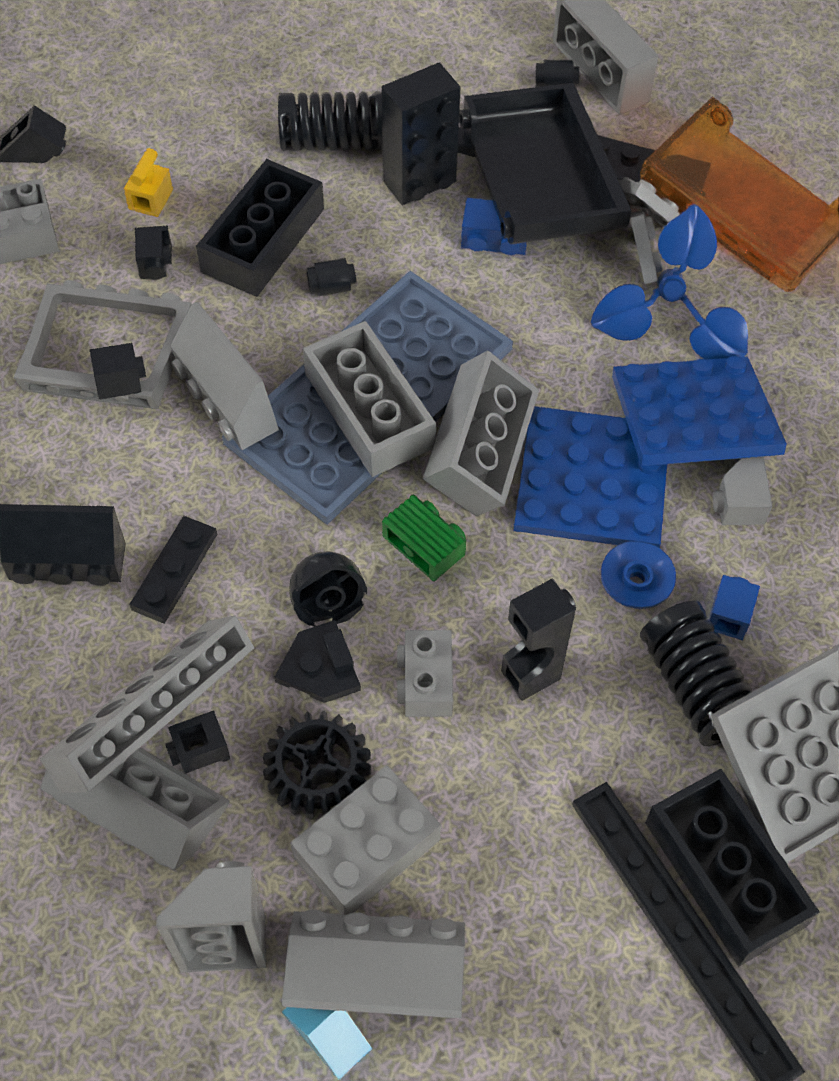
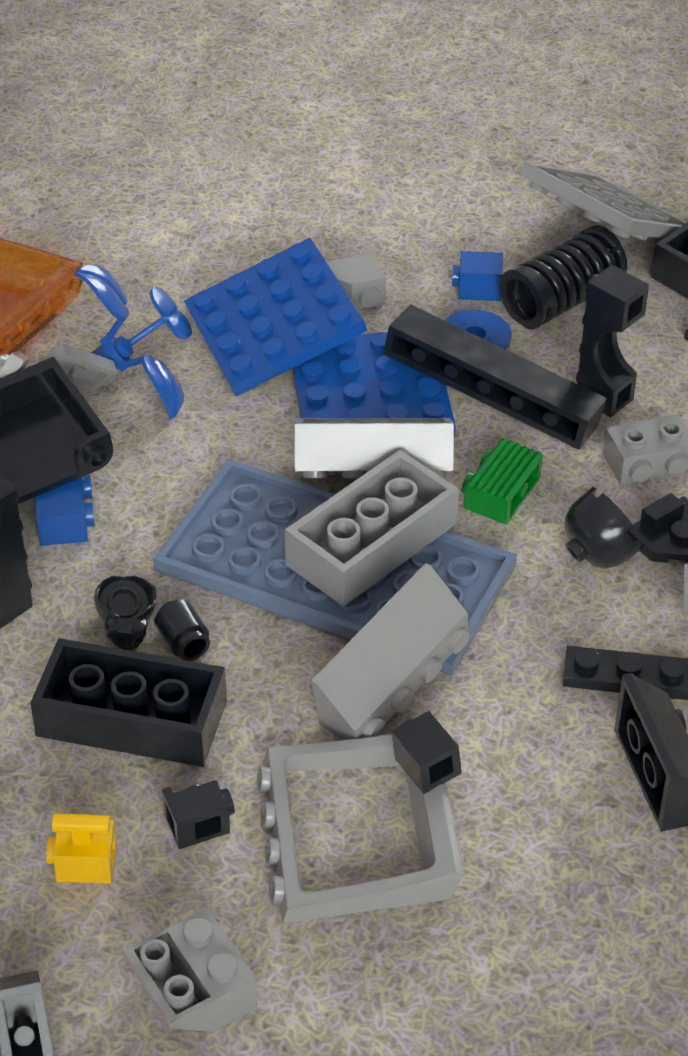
camera: 105 degrees left, 15 degrees down
none -> black hair [94,575,156,651]
none -> black brick [383,304,607,450]

